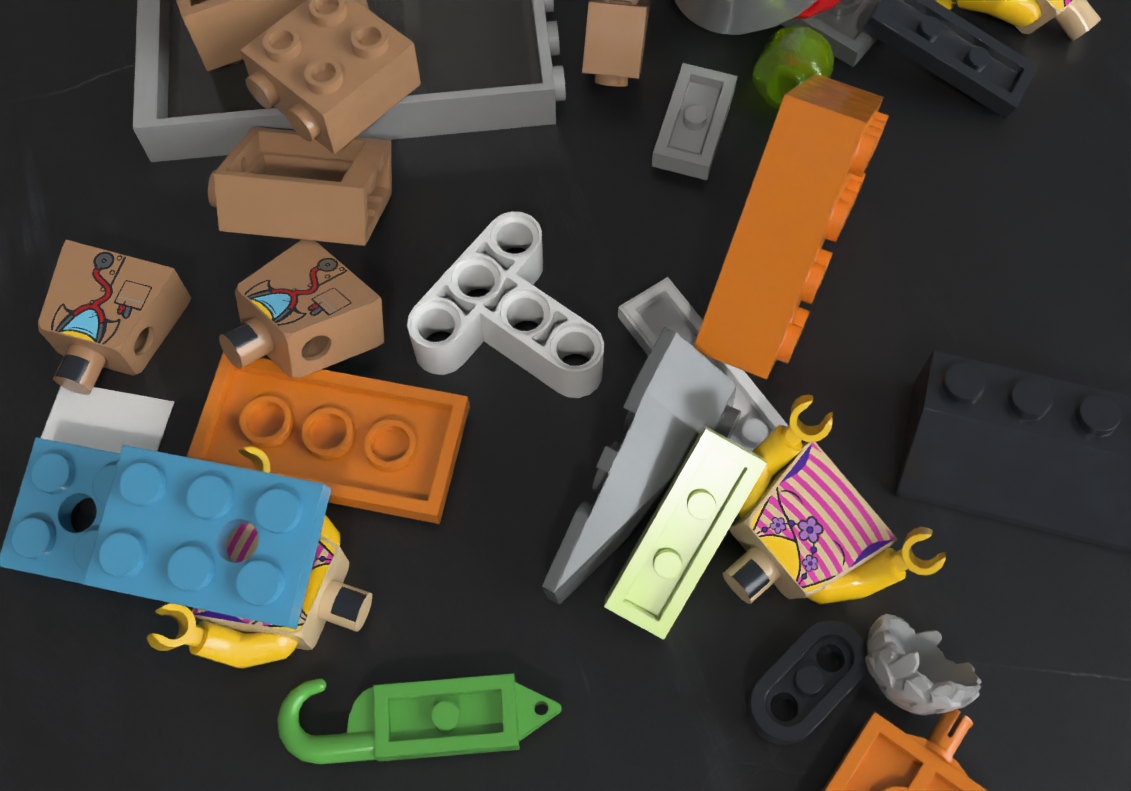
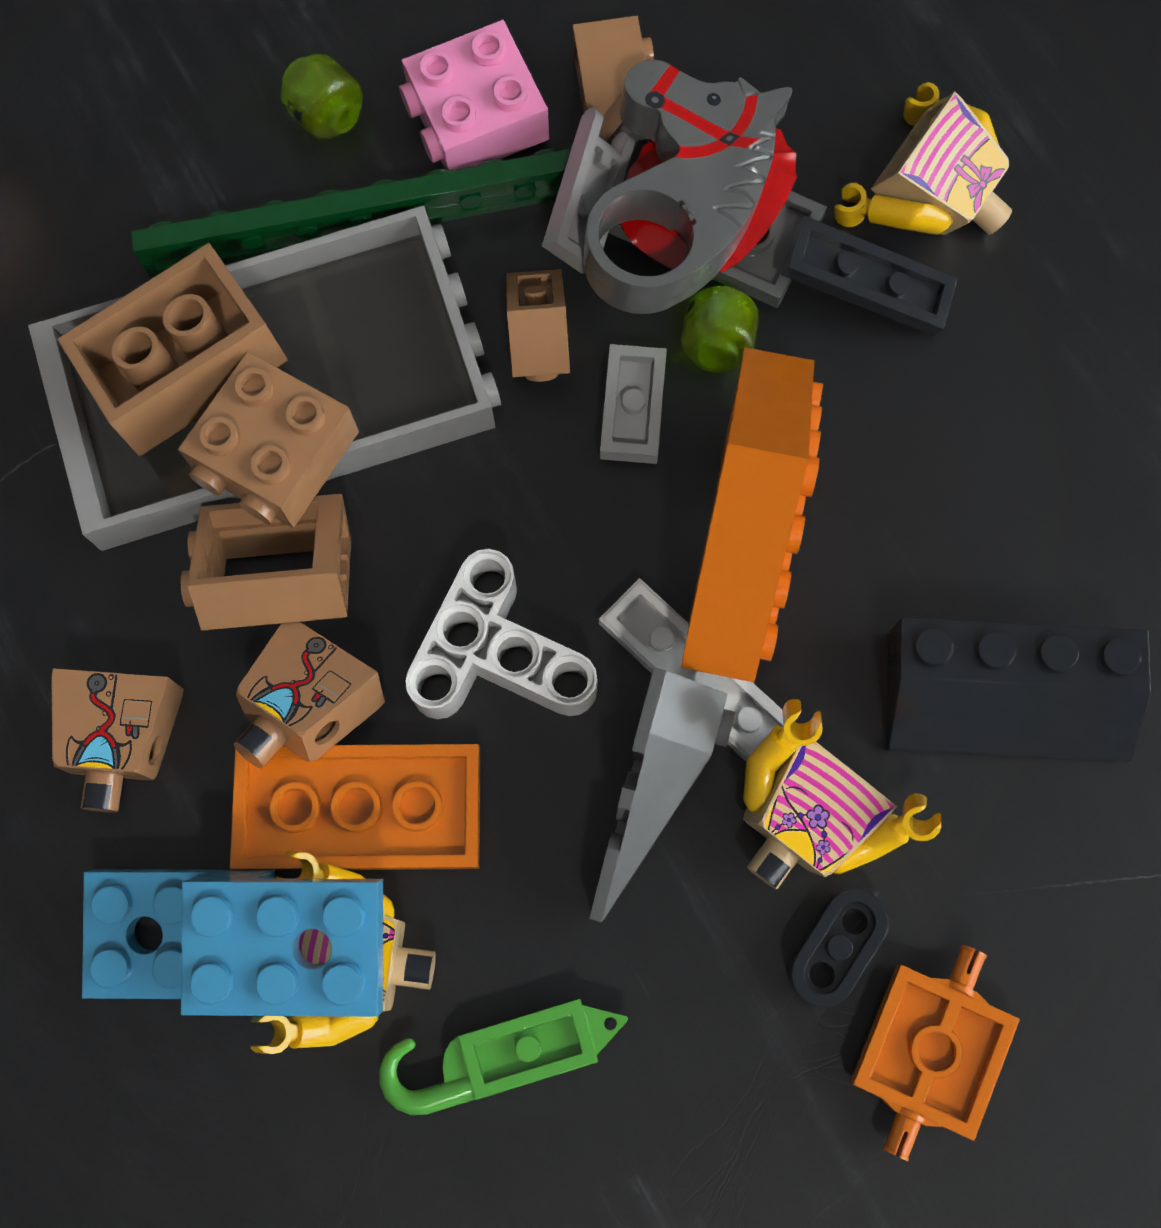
camera: 10 degrees left, 10 degrees up
white sticker [41,386,174,453] -> none
yellowish green plate [604,425,767,640] -> none
light grey hair [865,614,982,715] -> none

